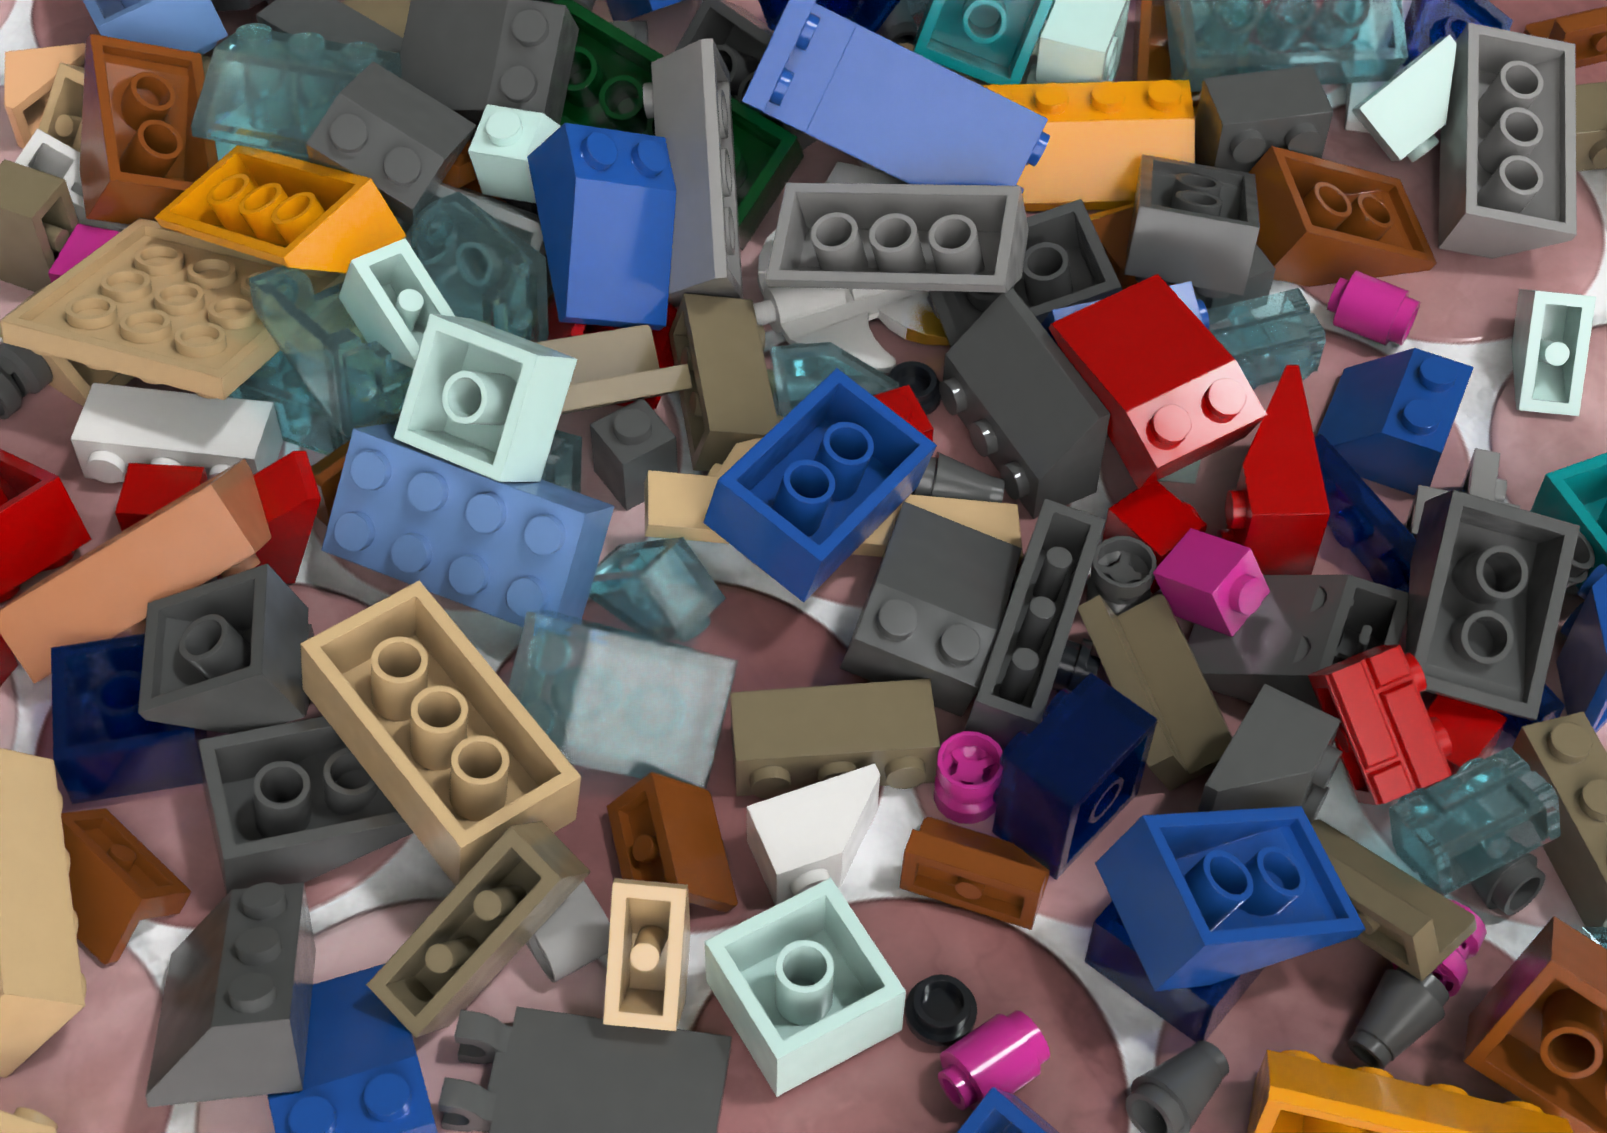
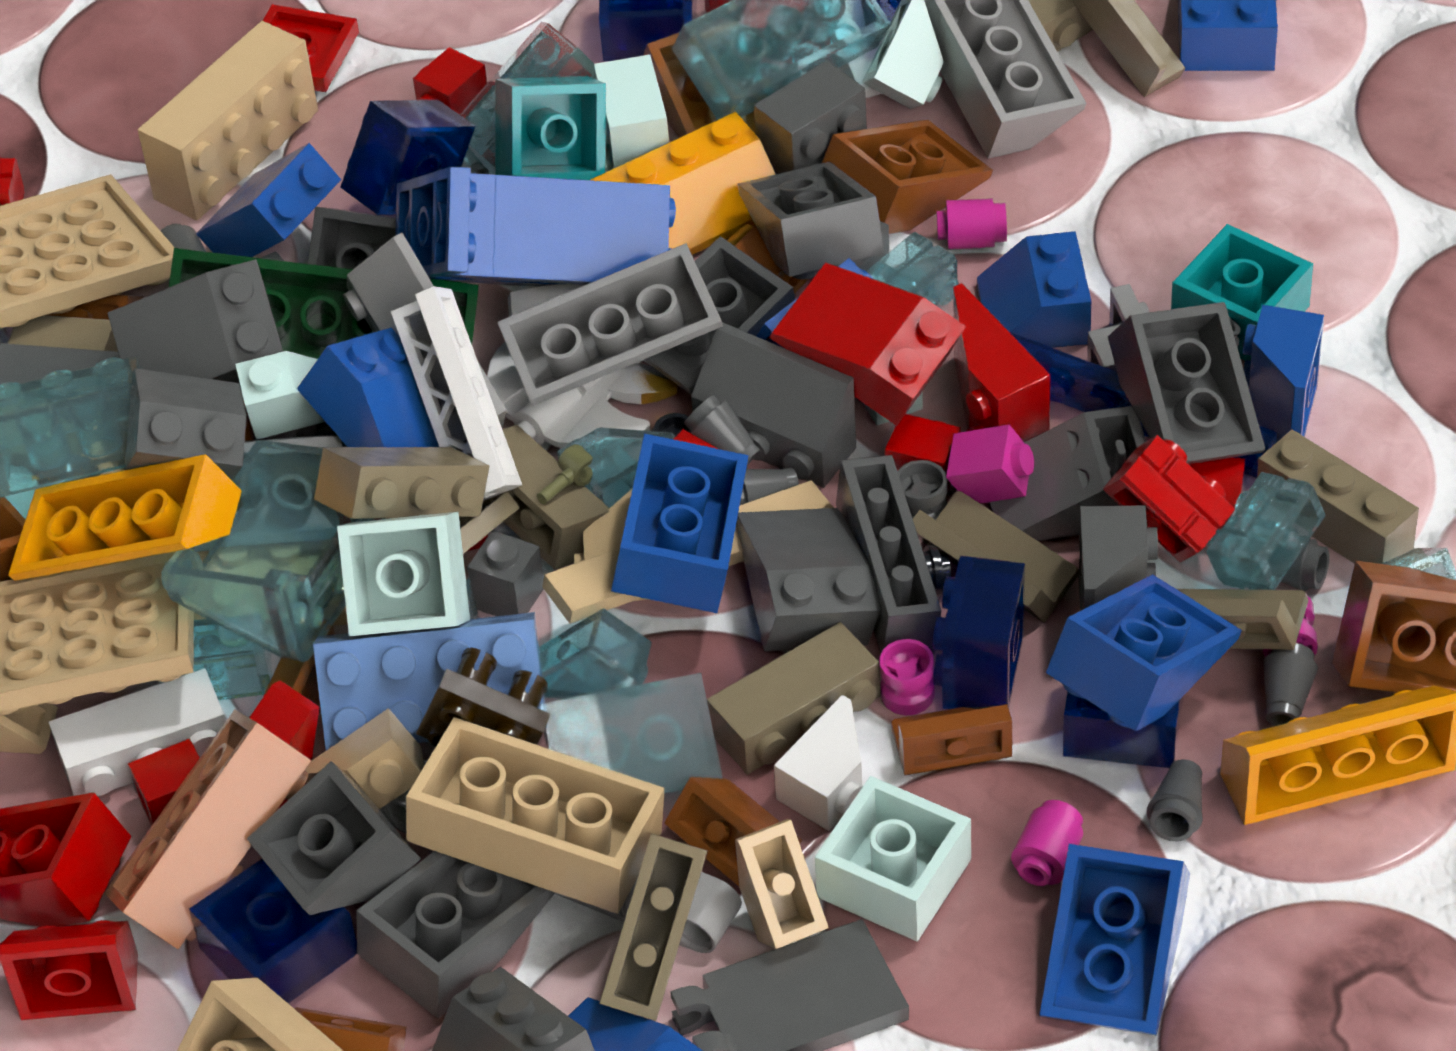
camera: 25 degrees left, 5 degrees down
light aqua slope [339,238,456,369] -> none
black plate [905,974,977,1046] -> none
light aqua slope [1511,289,1596,416] -> none
none -> tan slope [305,708,424,809]
none -> dark tan brick [314,447,490,519]
none -> white fence [391,286,522,501]
none -> dark brown plate [416,647,551,747]
none -> olive hand [537,444,593,504]
none -> dark grey cone [684,395,761,465]

